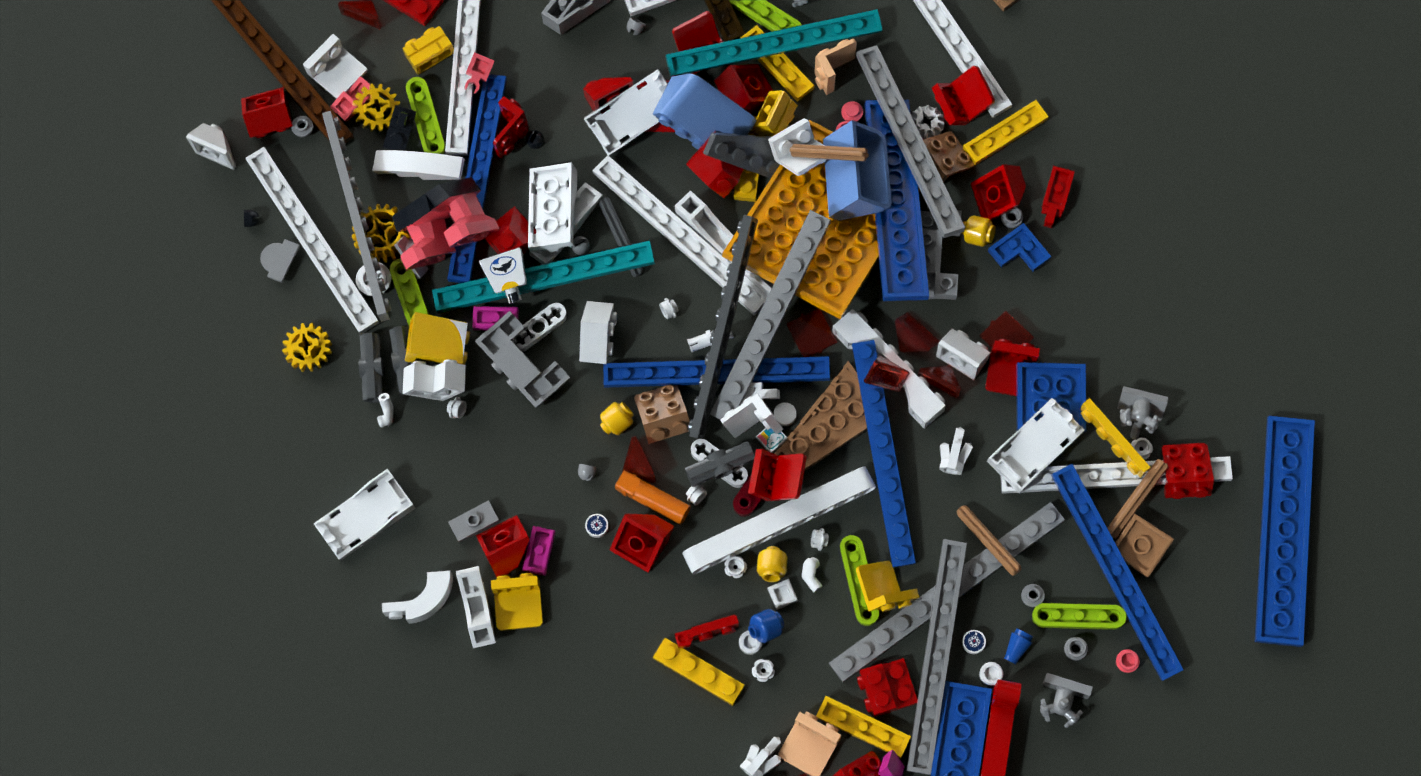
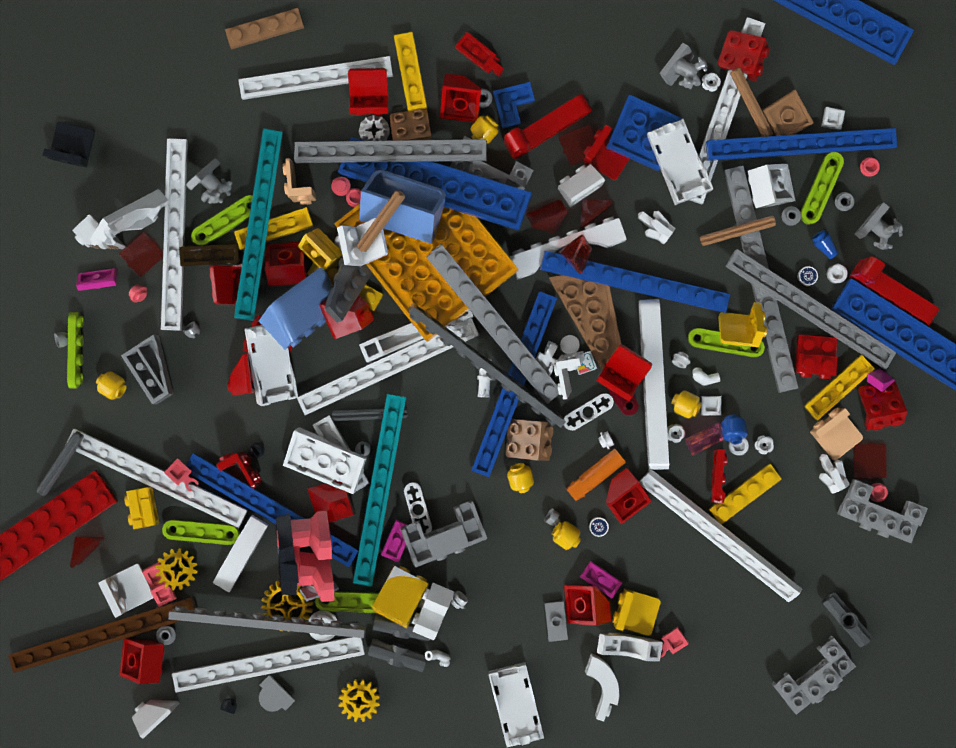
camera: 70 degrees left, 15 degrees up
black hinge [383,105,417,151] -> none
white torso [479,248,527,304] -> none
white brick [579,301,617,364] -> none
clear red slope [622,436,656,483] -> none
white plate [659,298,679,319] -> none
dark grey piece [685,441,755,487] -> none
clear red piece [786,308,837,357] -> none
yellow plate [1080,398,1151,478] -> none
none -> red beam [503,94,592,160]
none -> yellow head [552,521,581,550]
none -> white plate [639,469,802,602]
none -> coral plate [660,627,689,658]
none -> clear pink plate [684,422,724,456]
none -> white slope [748,164,796,208]
none -> white tile [821,107,845,130]

